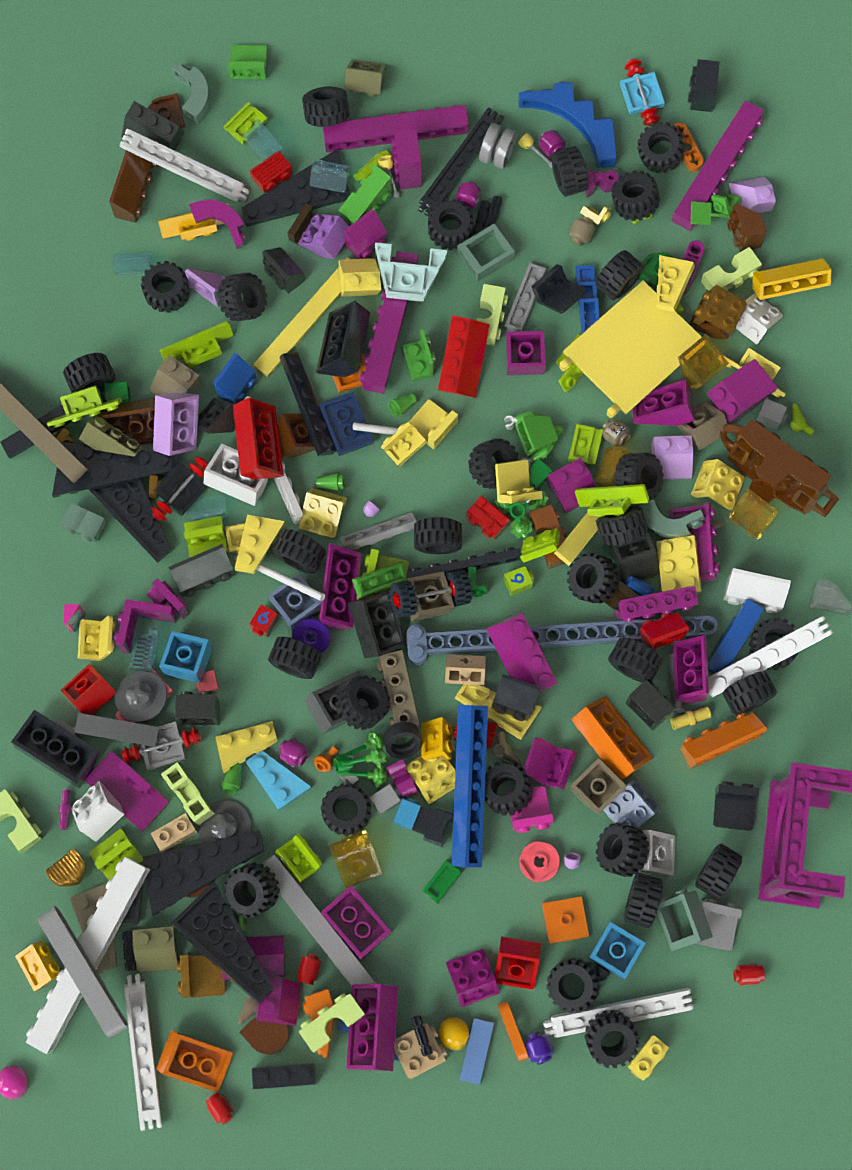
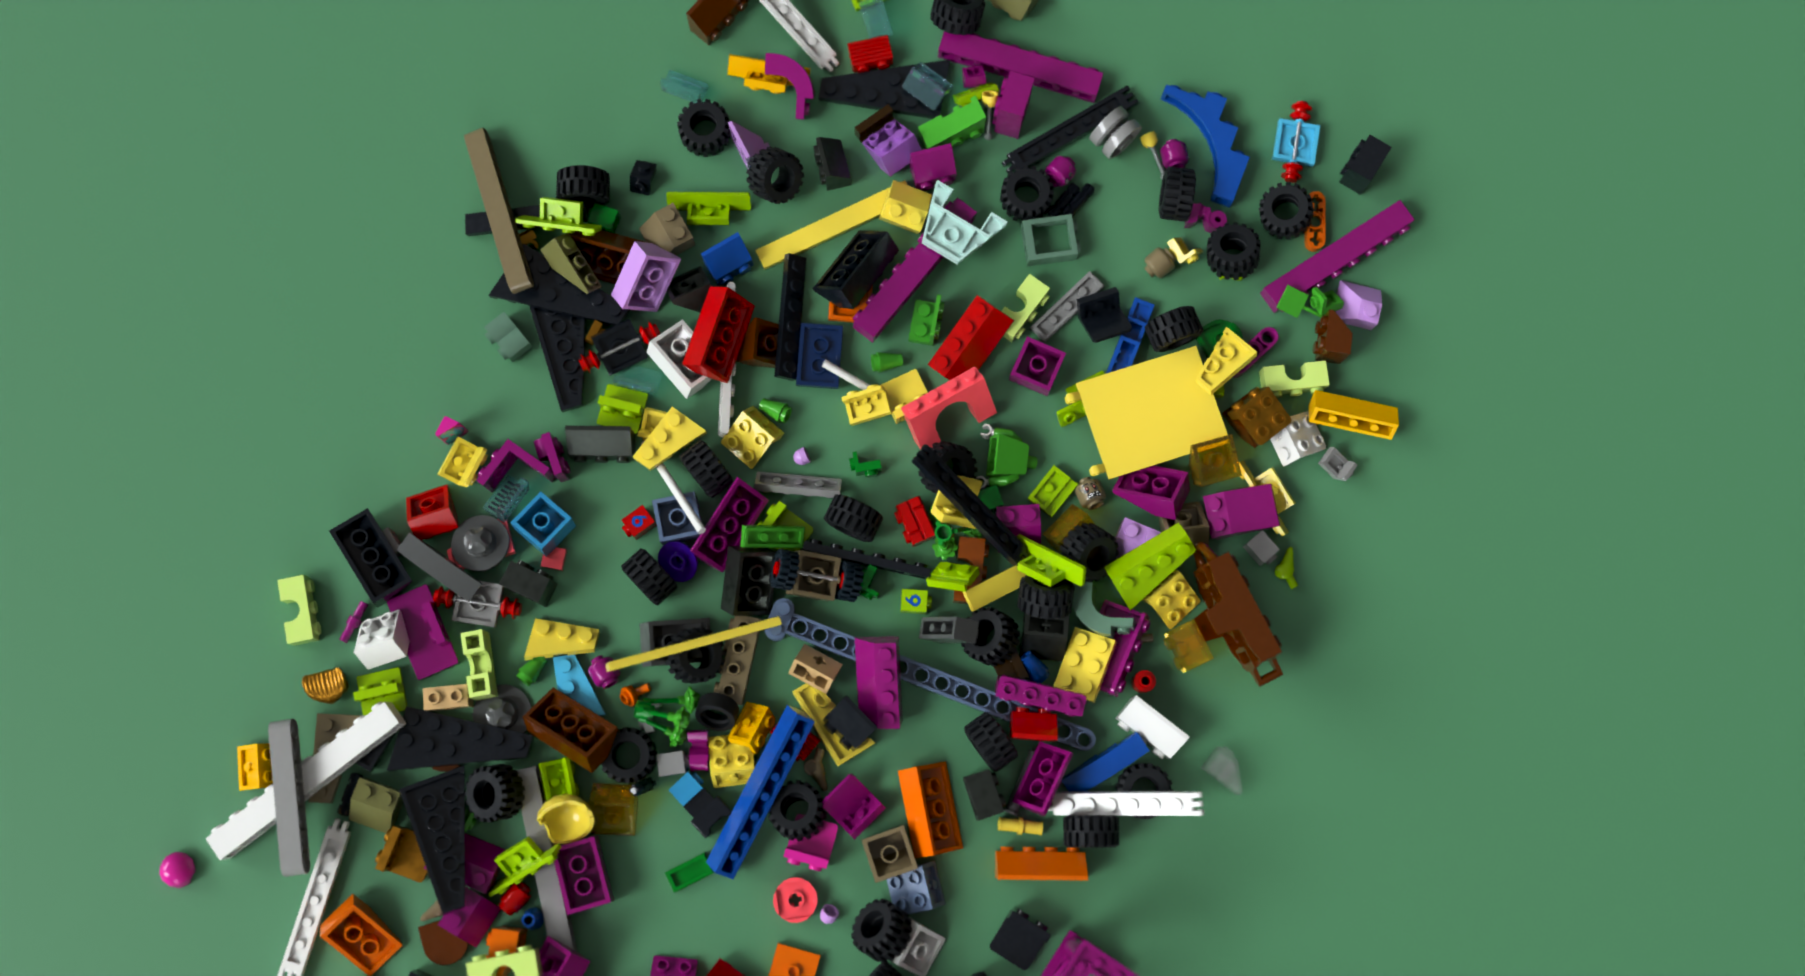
camera: 20 degrees right, 5 degrees up
none -> lime bracket [488,836,562,897]
none -> blue cone [522,907,544,930]
none -> reddish brown slope [523,687,618,773]
none -> light yellow cylinder [537,794,595,844]
none -> light yellow tile [606,617,782,672]
none -> black axle [629,777,656,797]
none -> black bracket [630,160,657,195]
none -> green bracket [849,451,881,477]
none -> coral arch [901,367,997,450]
none -> black hinge [912,444,1029,566]
none -> dark grey brick [919,617,979,643]
none -> magenta bracket [962,65,986,88]
none -> lime wedge [1104,522,1196,610]
none -> red brick [1131,670,1156,693]
none -> light grey bracket [1318,447,1358,481]

